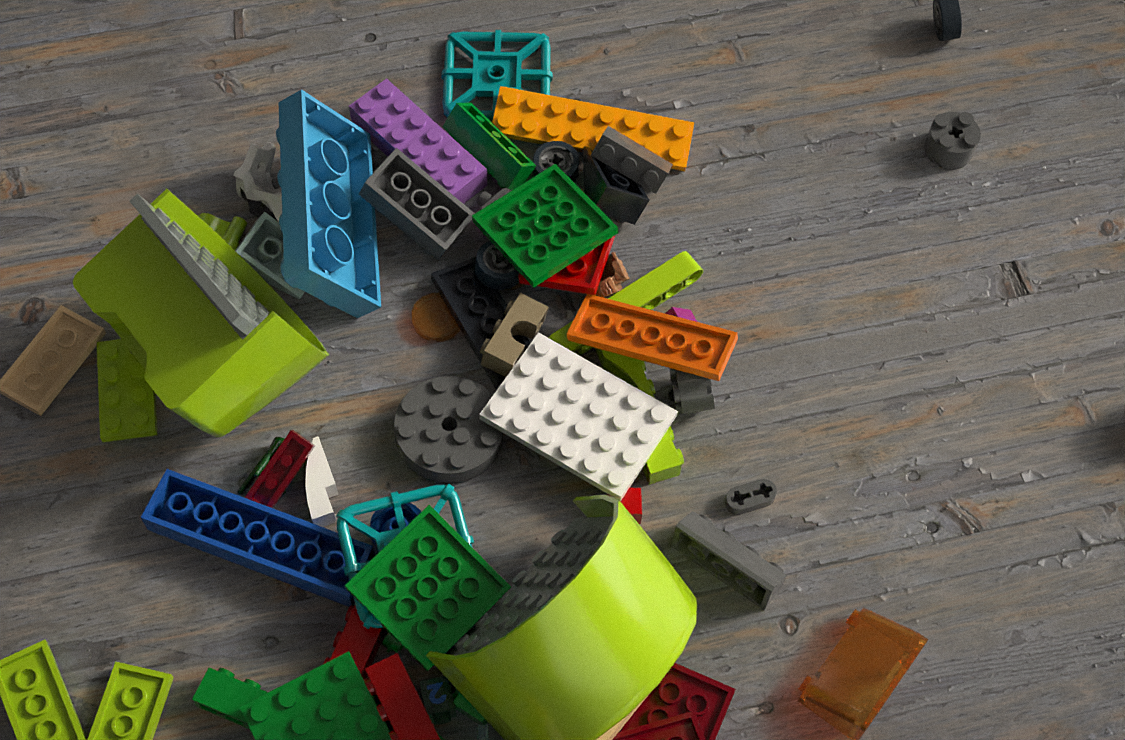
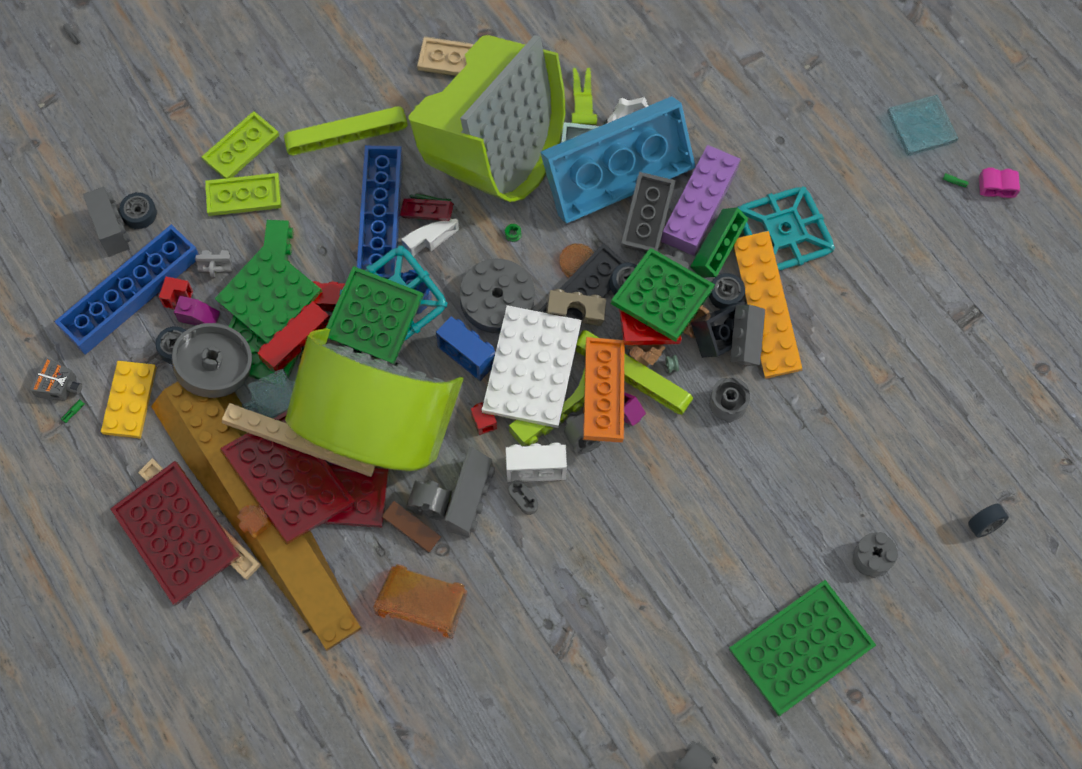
camera: 70 degrees right, 5 degrees up
none -> lime beam [283,106,408,155]
none -> reddish brown tile [381,501,441,553]
none -> dark grey brick [407,480,452,520]
none -> blue brick [436,316,495,381]
none -> green bush [505,224,521,242]
none -> white brick [506,443,567,482]
none -> sand green bush [665,355,679,373]
none -> dark grey brick [709,377,750,422]
none -> green plate [729,580,876,717]

